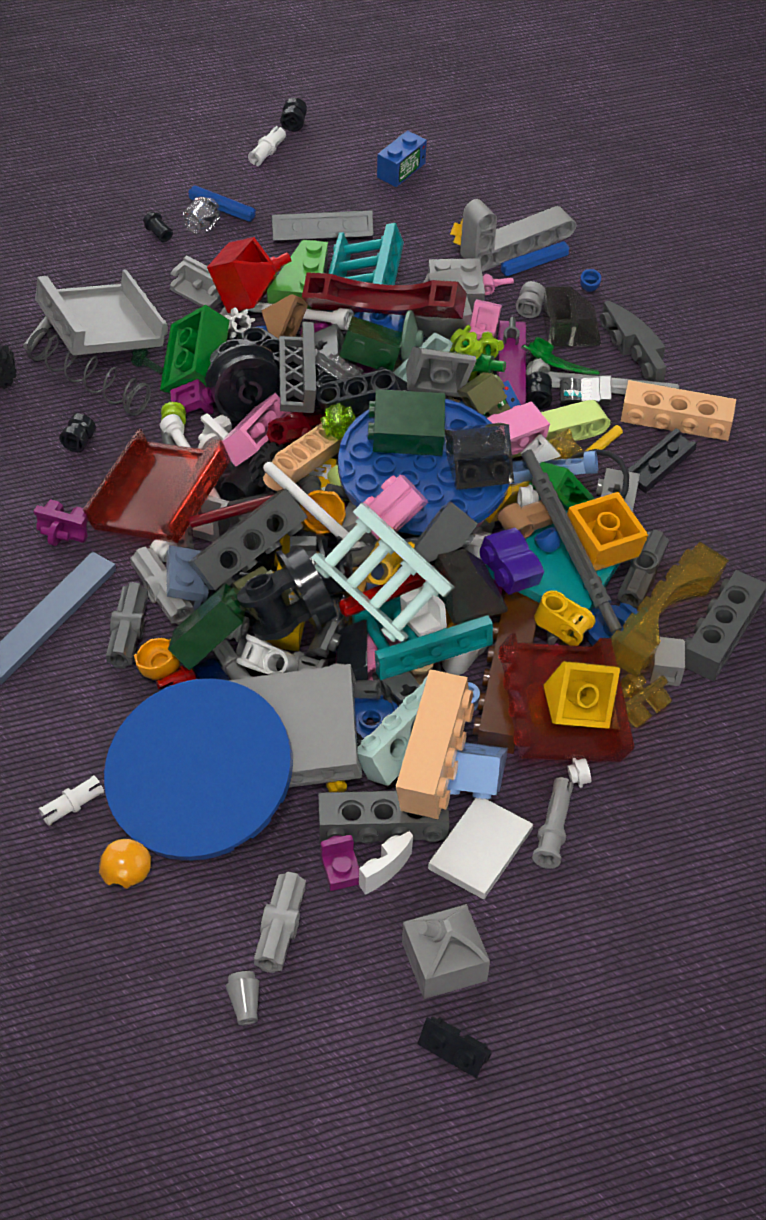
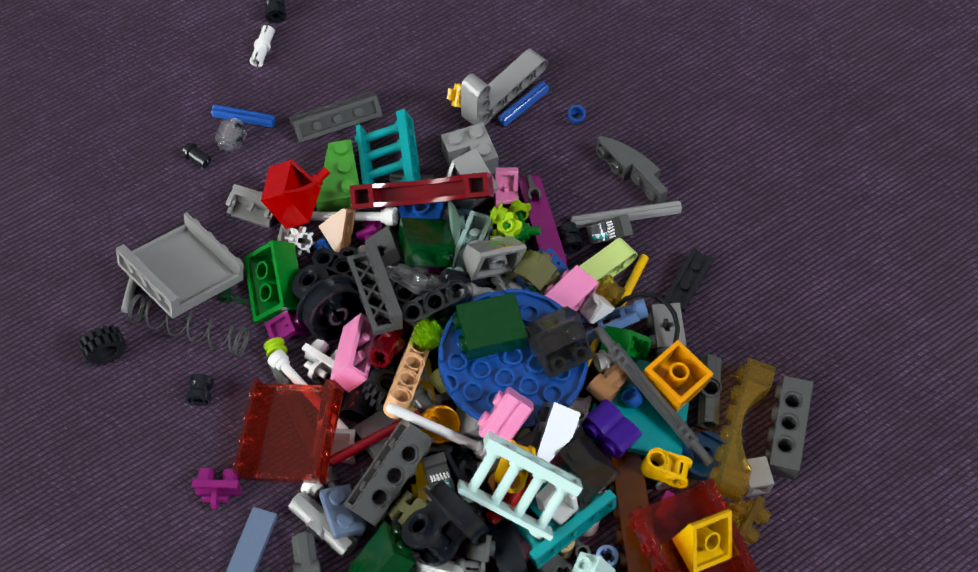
camera: 15 degrees left, 10 degrees up
blue brick [377,130,427,187] -> none
bright pink hand [483,274,514,295] -> none
light grey wheel [516,281,546,318] -> none
green plant [521,337,600,374] -> none
white plate [526,358,550,376] -> none
clear smoke slope [542,287,601,347] -> none
light nougat brick [621,380,736,441] -> none

